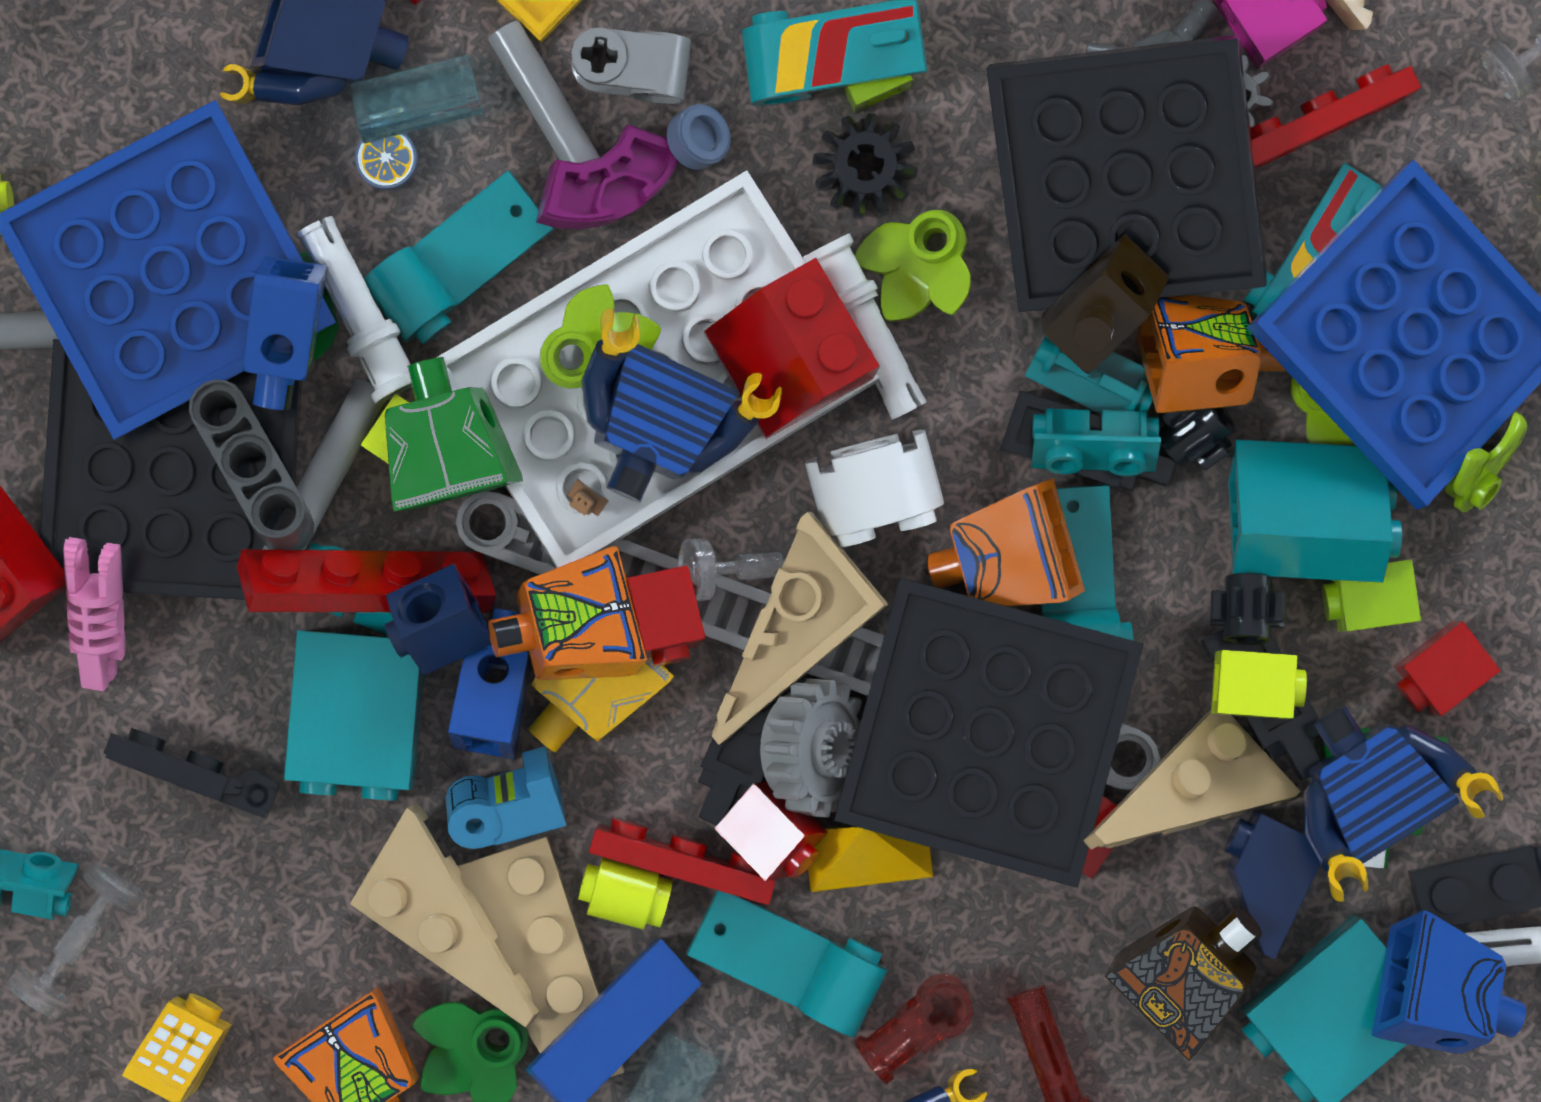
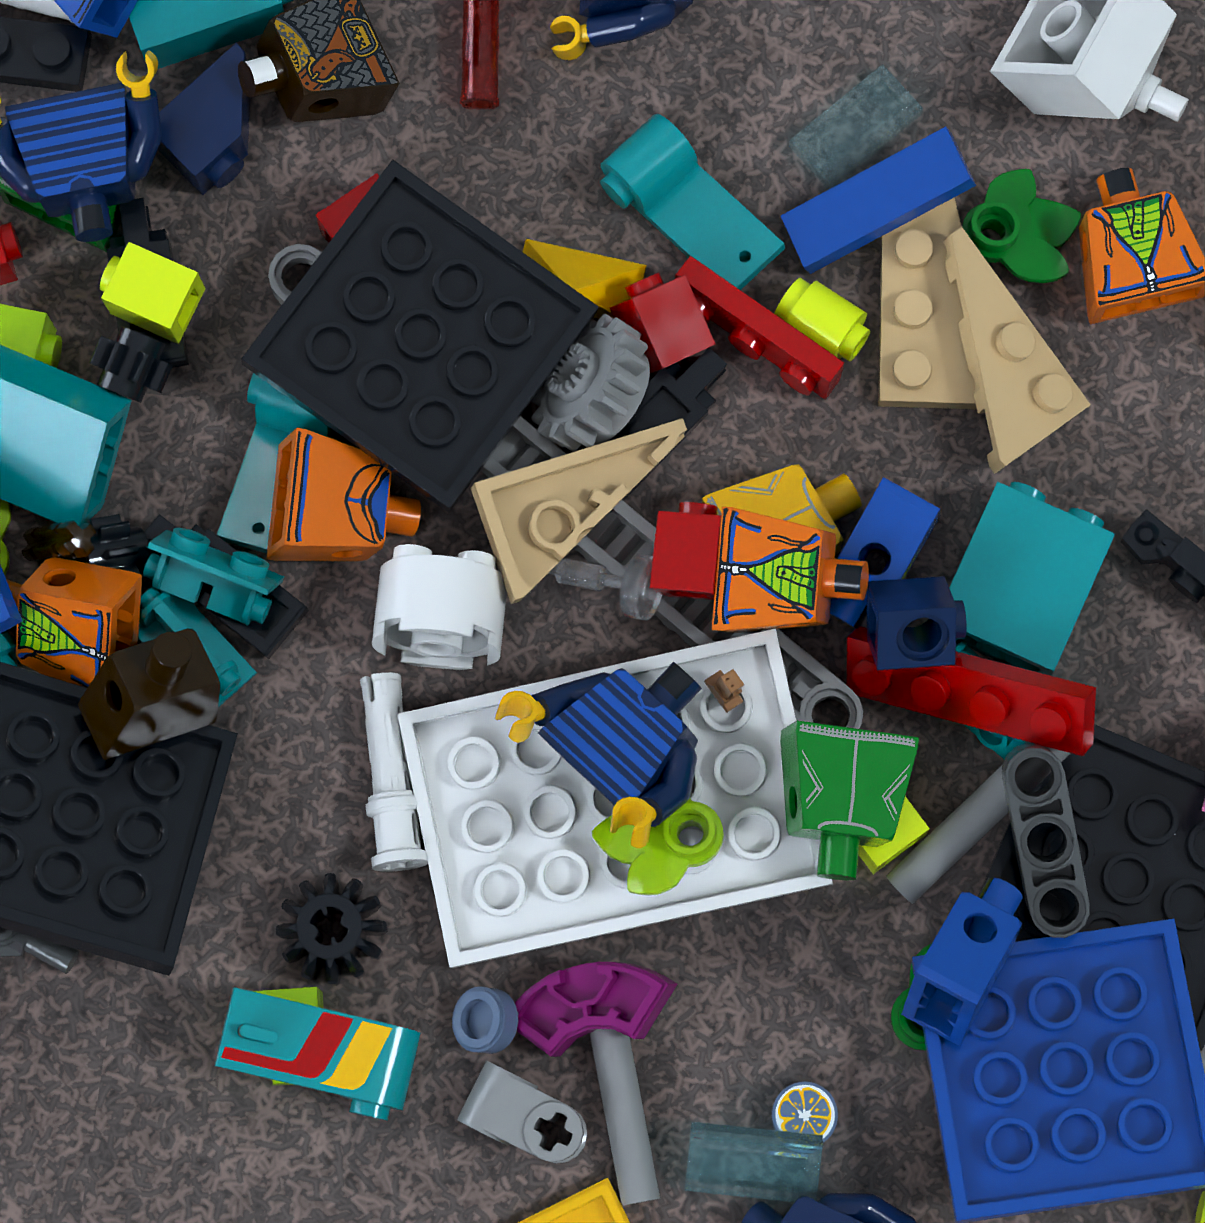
camera: 155 degrees left, 10 degrees down
white pin [297,216,412,404] -> none
teal door [363,170,555,345] -> none
dark azure leg [445,746,567,849] -> none
red slope [704,258,880,440] -> none
clear red connector [853,973,973,1085] -> none
lime plate [854,210,971,322] -> none
tan wing [1083,710,1301,850] -> none
none -> dark brown axle [21,520,96,562]

